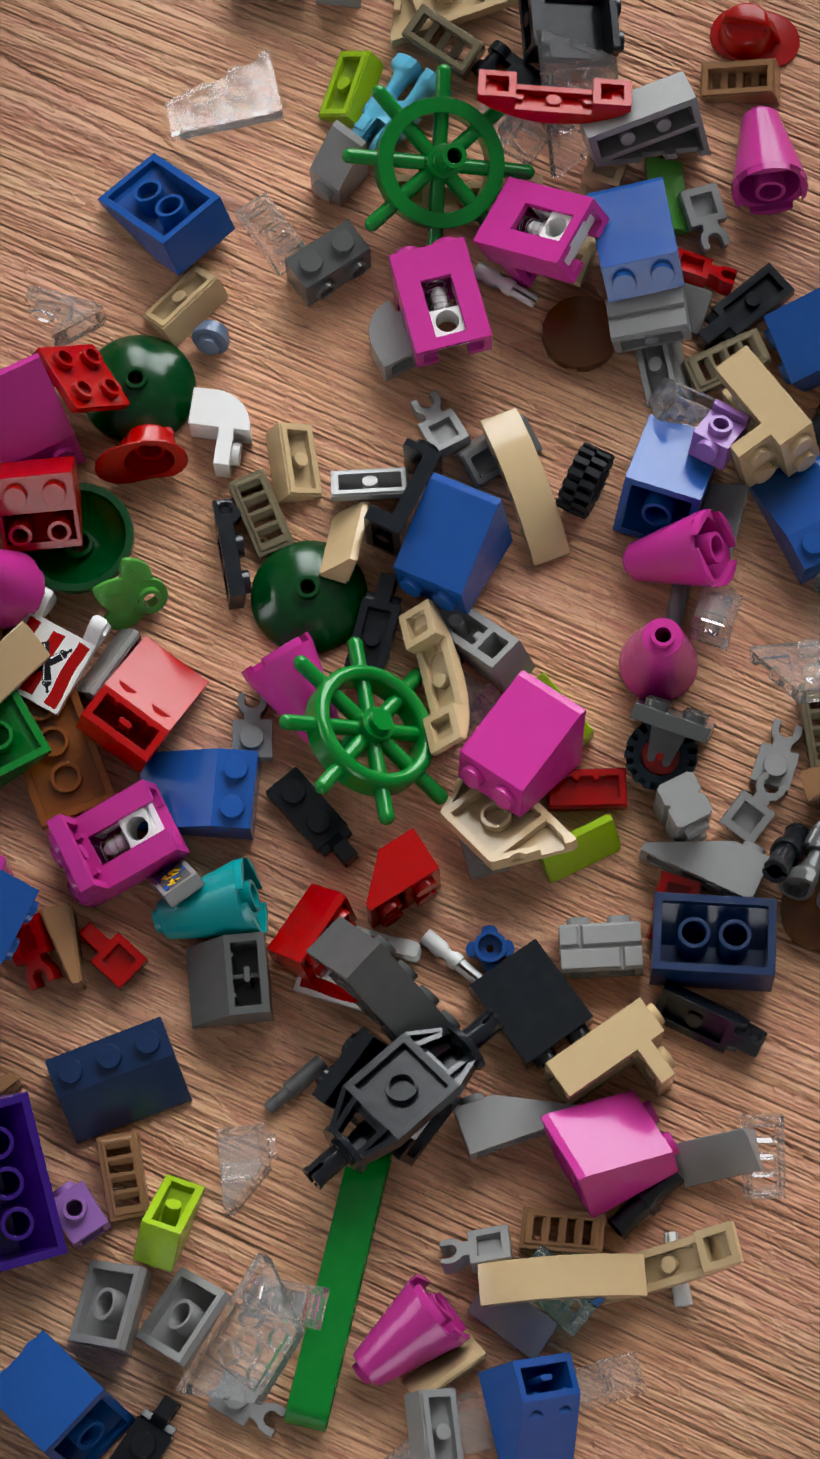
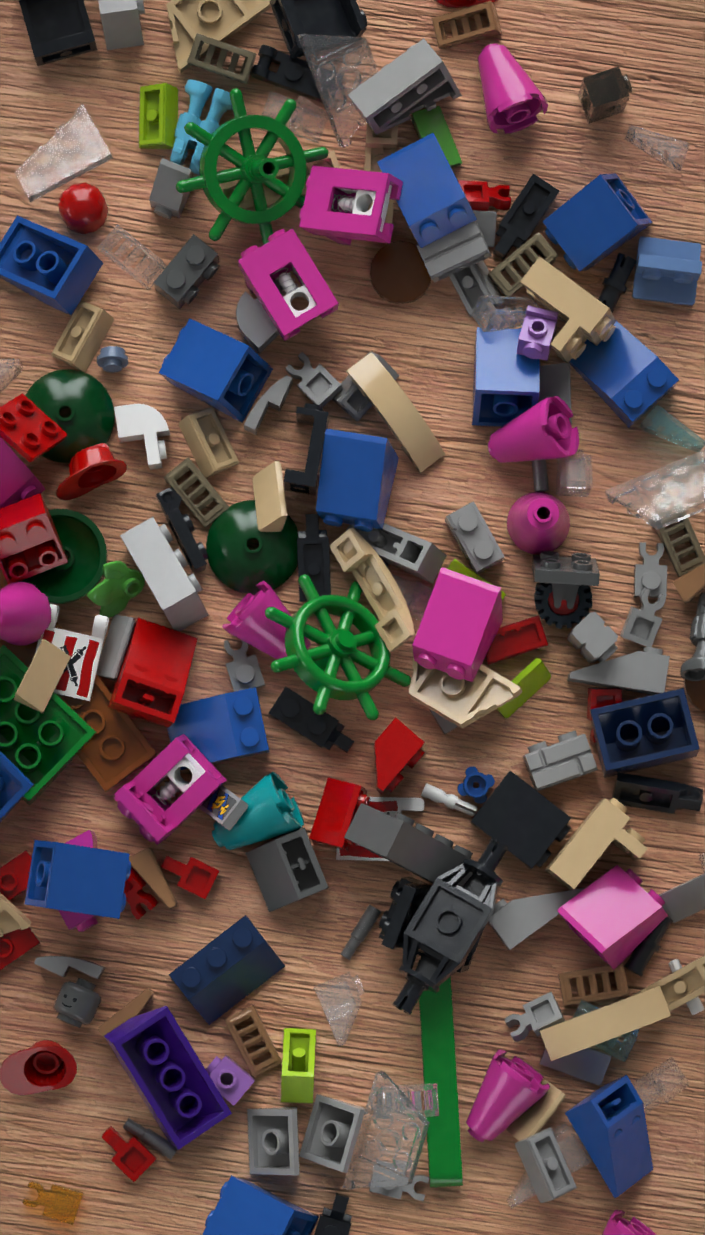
camera: 25 degrees left, 10 degrees up
light grey slope [331,467,409,502] -> none
white pin [474,262,538,307] -> none
red slope [477,69,632,124] -> none
black tyre [556,442,615,519] -> none
light grey plate [677,182,729,255] -> none
black pin [762,822,809,883] -> none
none -> red hair [58,182,108,234]
none -> wedge [120,517,209,632]
none -> blue slope [159,319,273,423]
none -> light grey slope [244,375,293,435]
none -> light grey brick [445,501,505,574]

